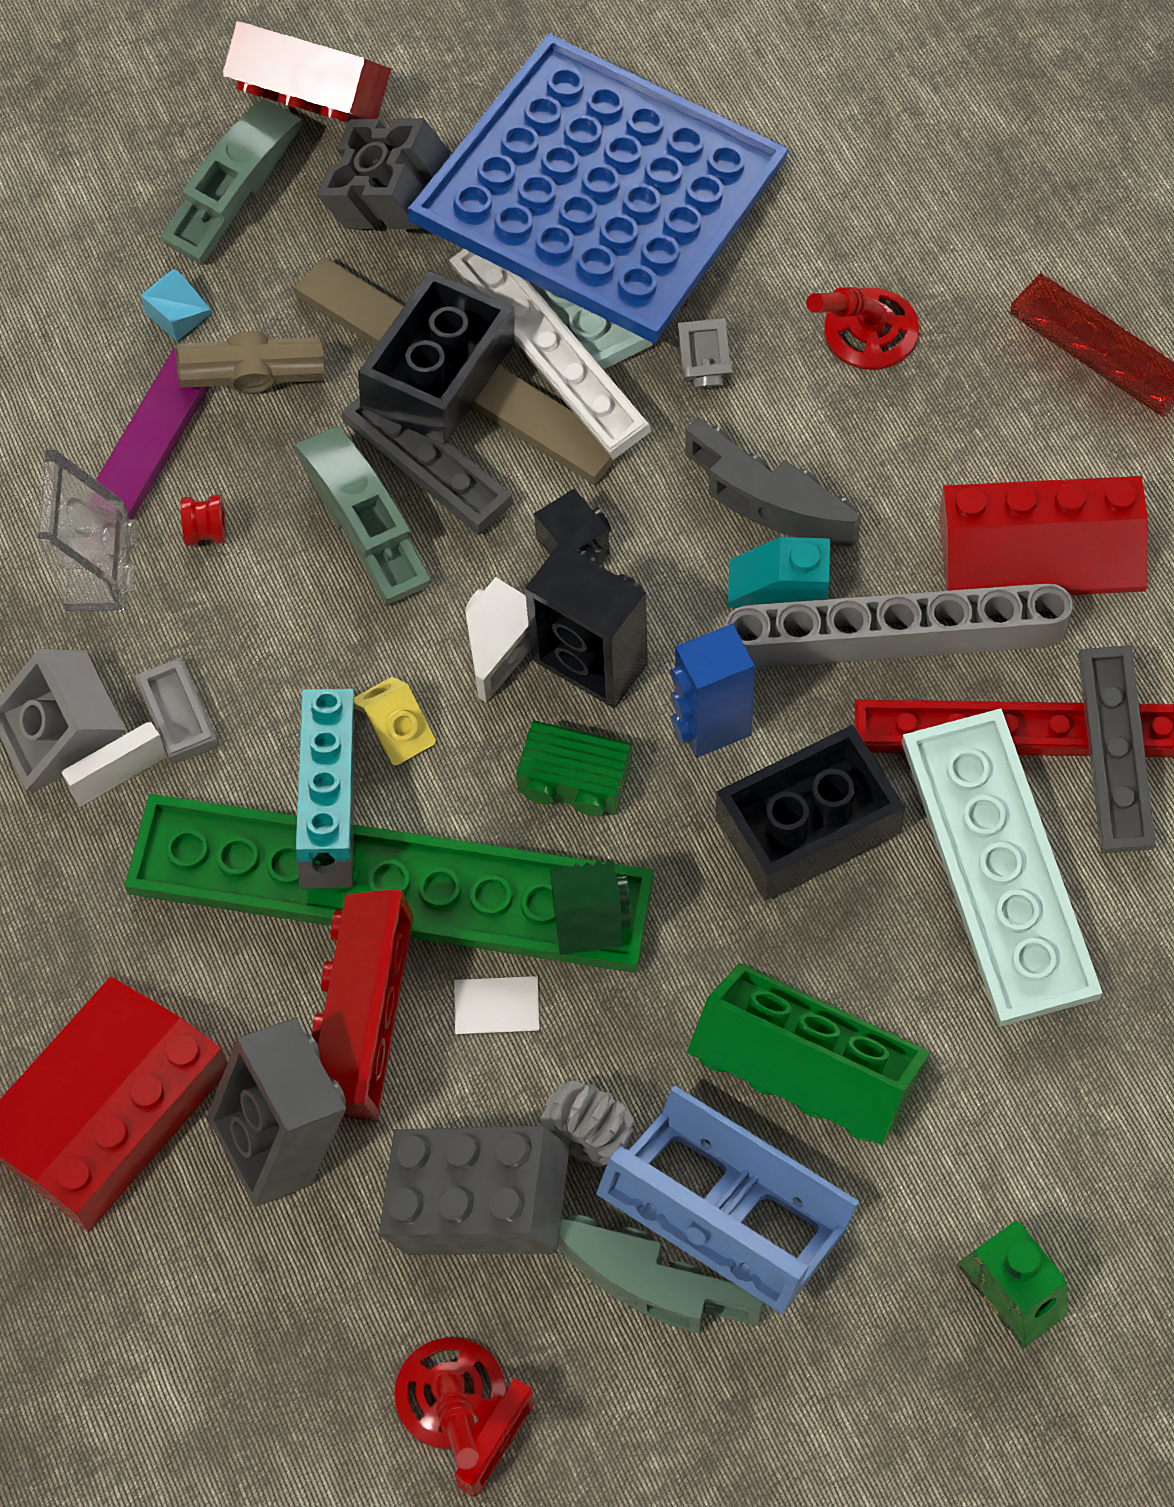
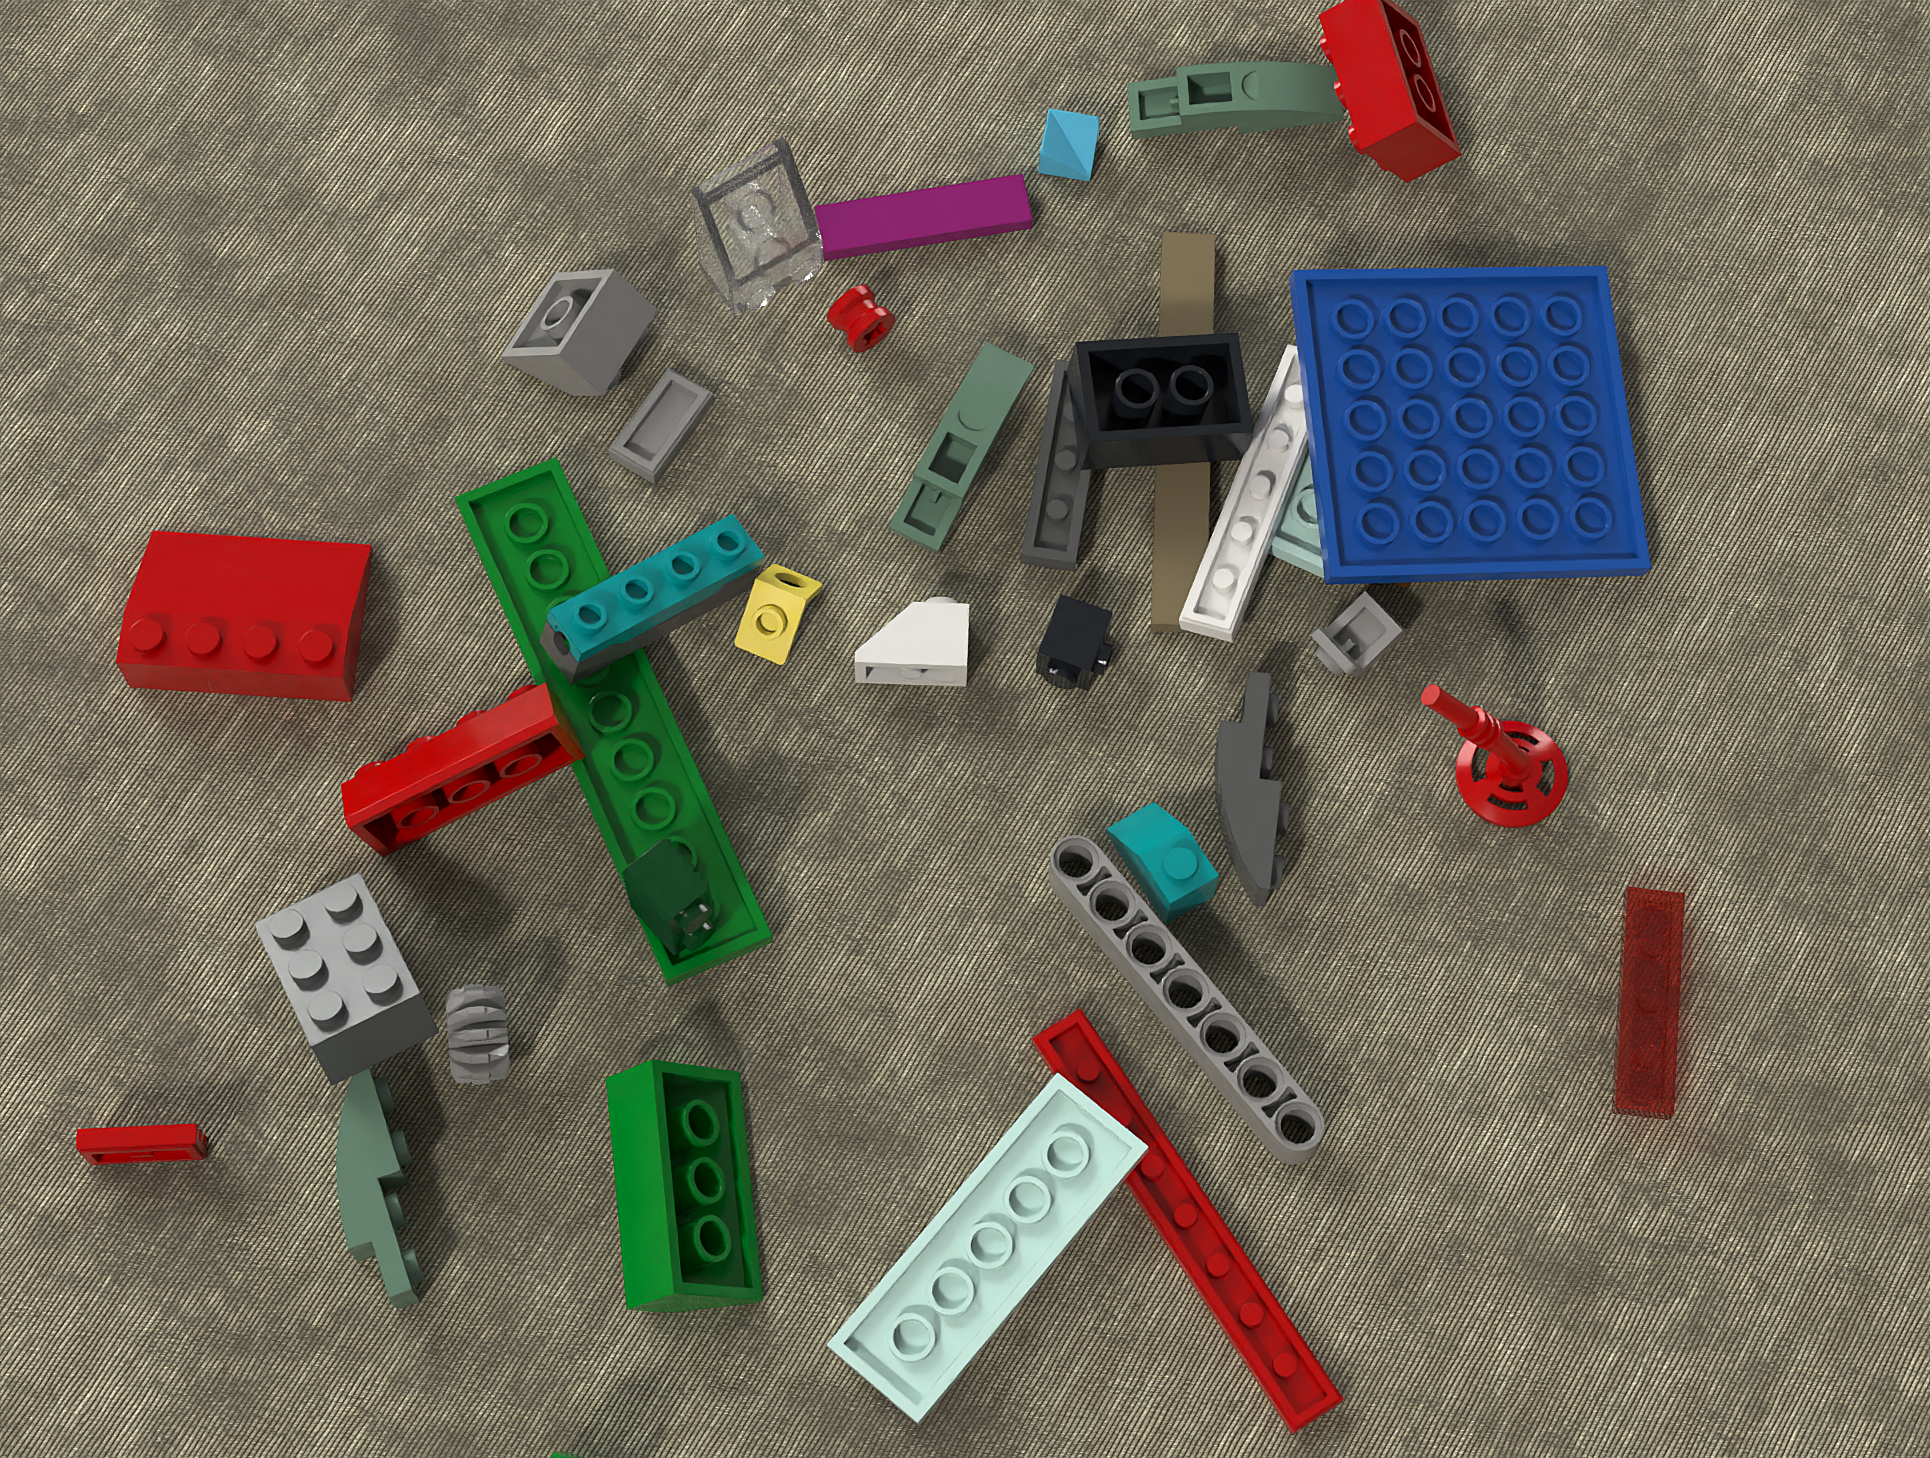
camera: 50 degrees right, 5 degrees up
white tile [61,721,167,807] -> none
dark tan piece [176,331,324,394] -> none
dark grey brick [207,1017,346,1207] -> none
dark grey brick [317,118,451,229] -> none
red dish [394,1337,506,1469] -> none
white sticker [454,976,539,1034] -> none
green brick [516,720,632,816] -> none
black brick [525,543,648,709] -> none
medium blue window [596,1086,859,1315] -> none
blue brick [670,623,755,758] -> none
black brick [716,724,905,900] -> none
red slope [939,476,1148,595] -> none
dark grey plate [1078,645,1156,854] -> none

